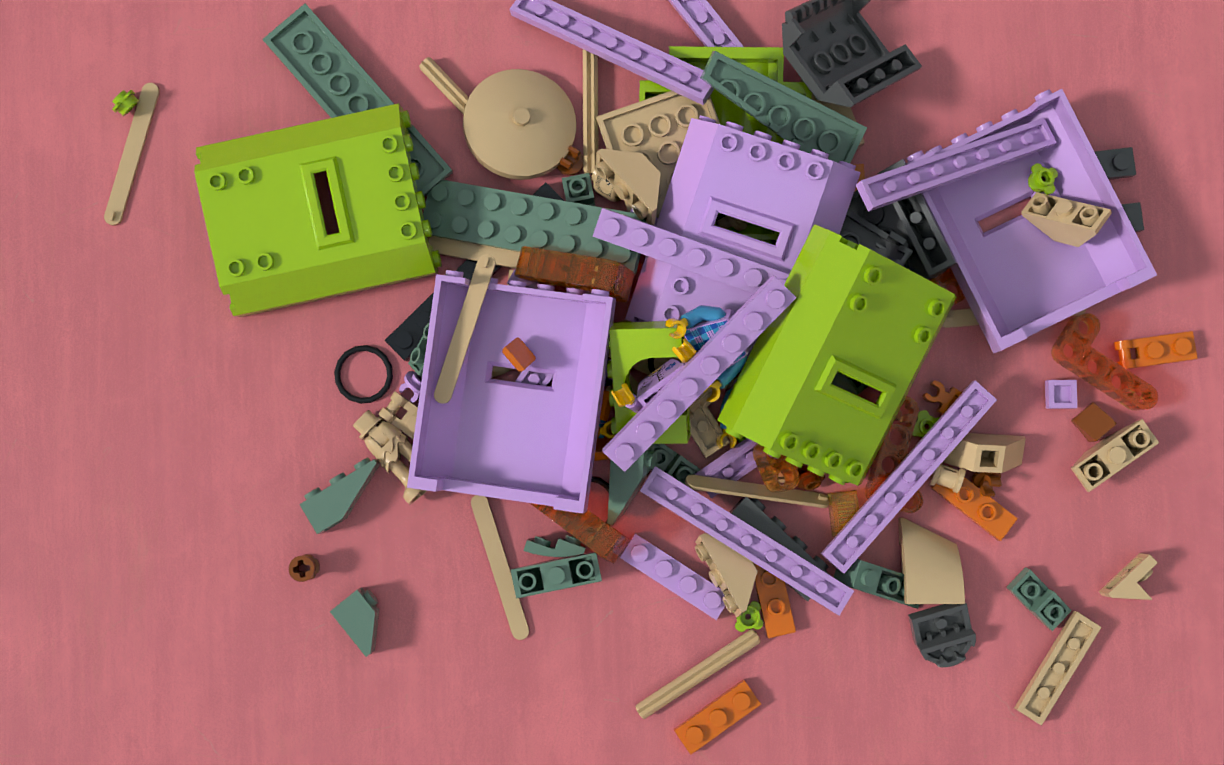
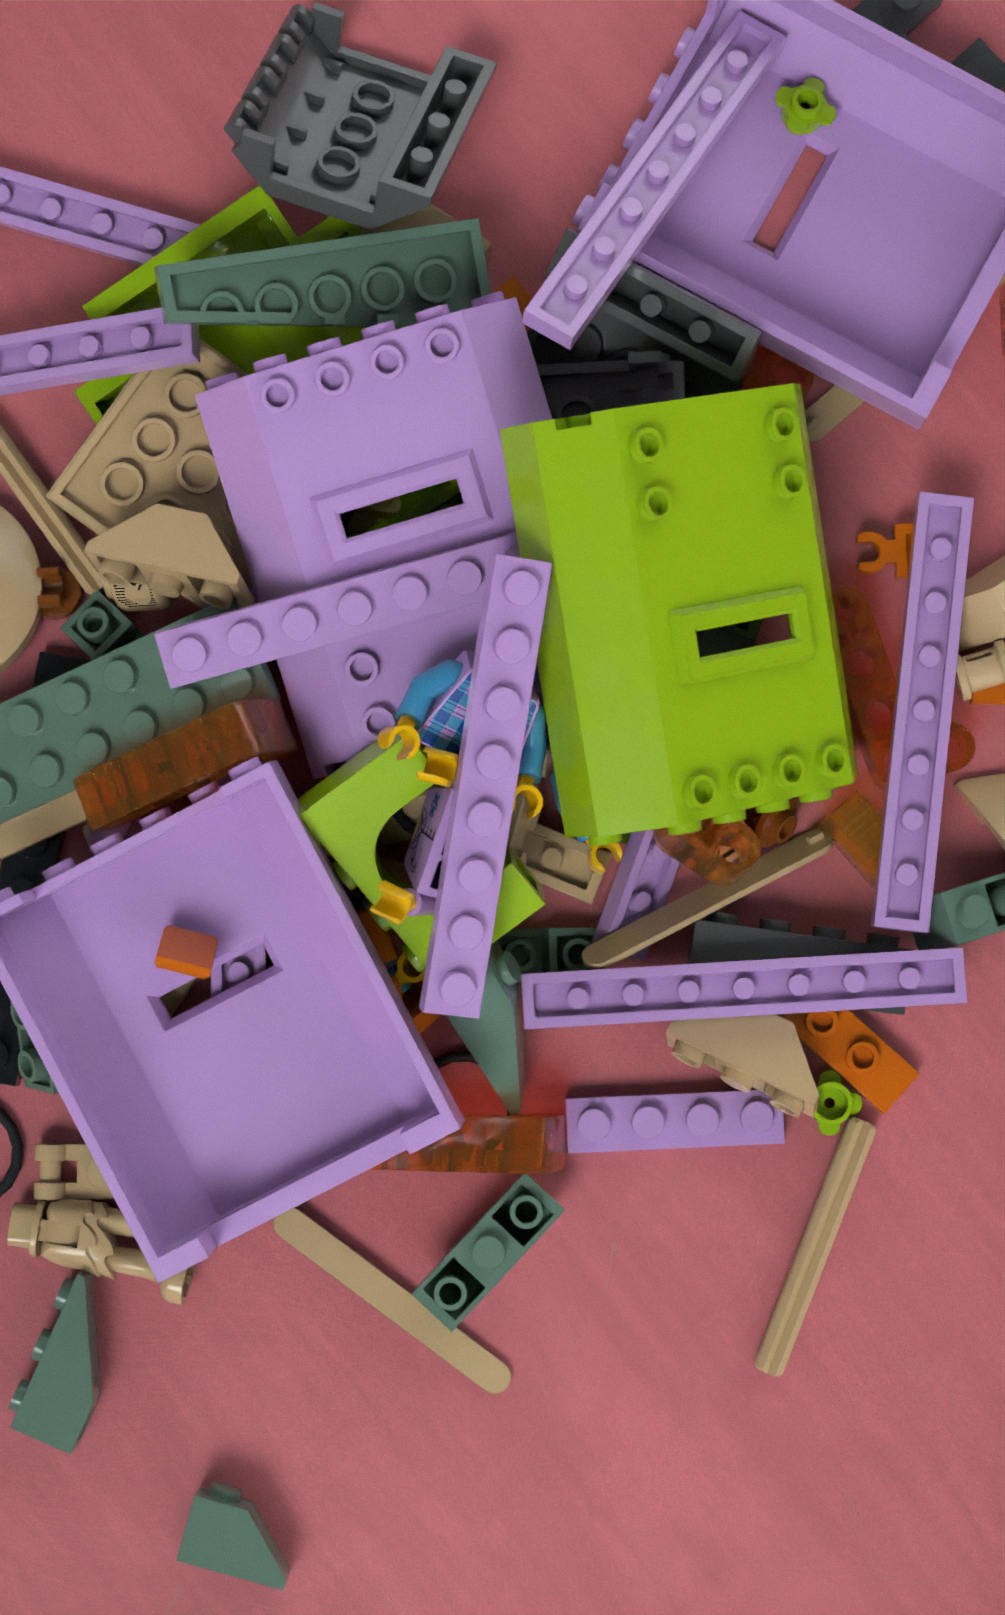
camera: 30 degrees left, 0 degrees up
dark orange bush [289,555,320,582] -> none
lavender plate [399,371,422,403] -> none
tan piece [434,254,496,404] -> none
sand green slope [523,535,586,557] -> none
orange plate [674,679,761,755] -> none
lime plate [910,410,940,438] -> none
tan slope [1021,192,1112,247] -> none

